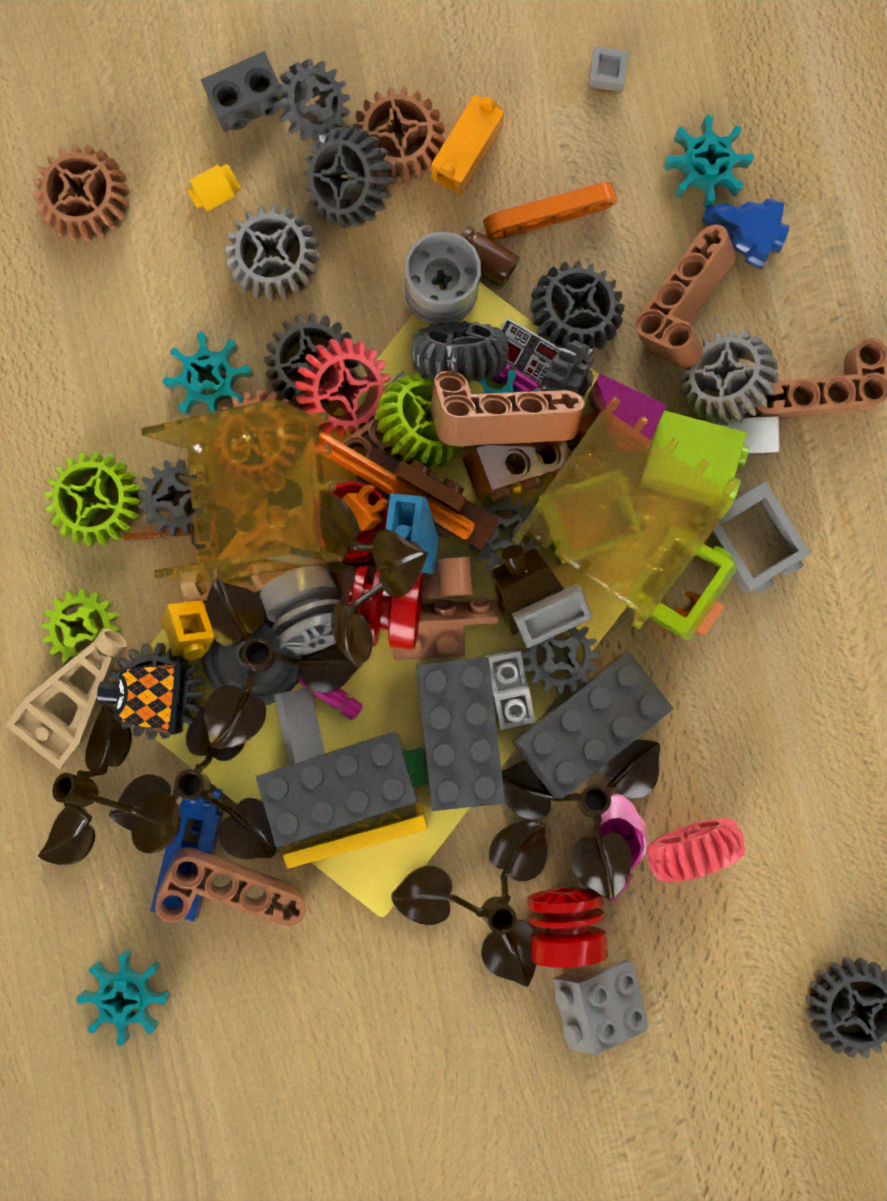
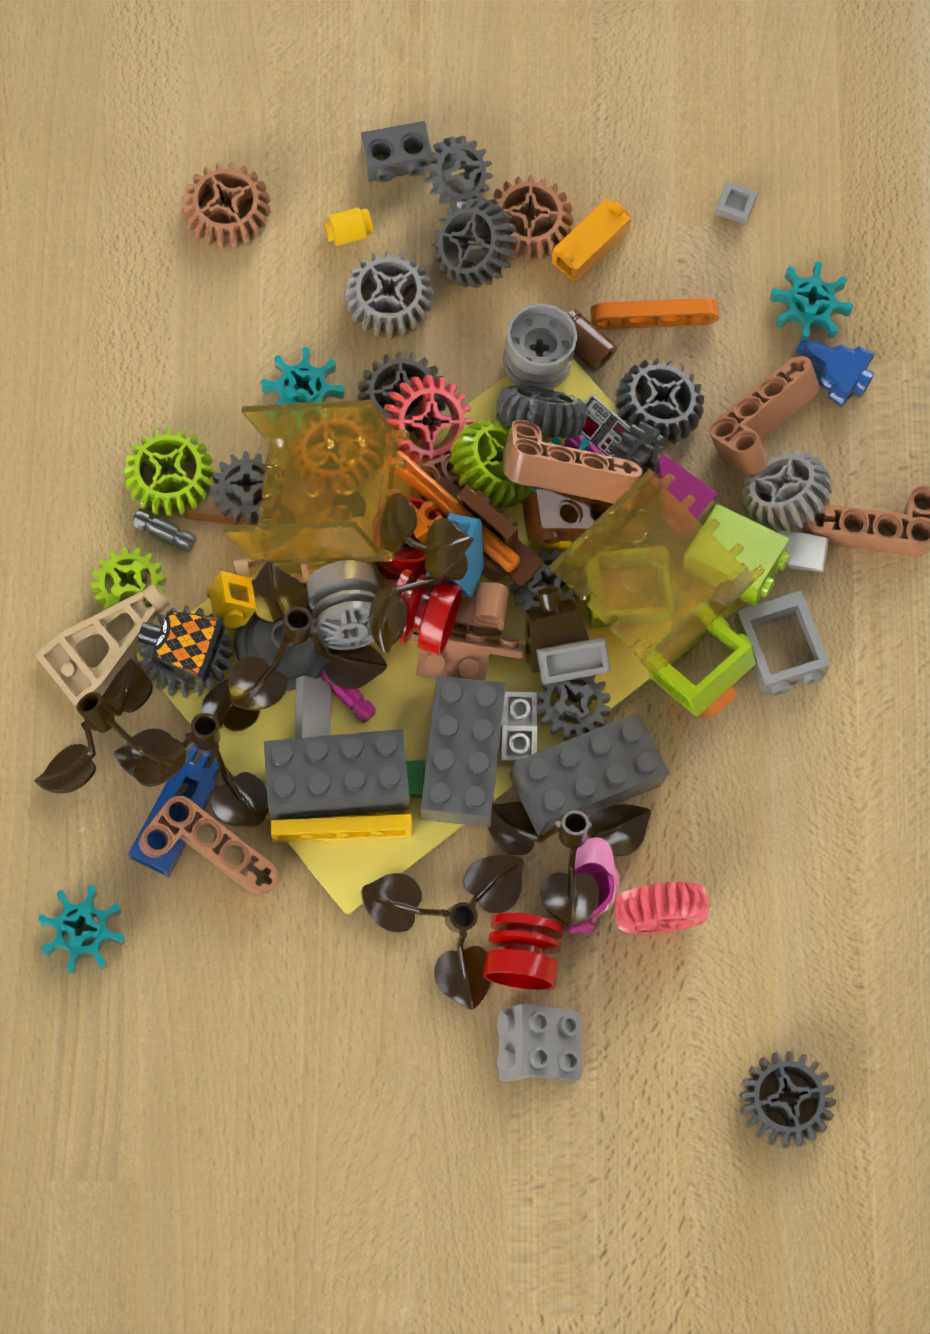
camera: 10 degrees right, 15 degrees down
none -> dark grey axle [132,508,196,552]

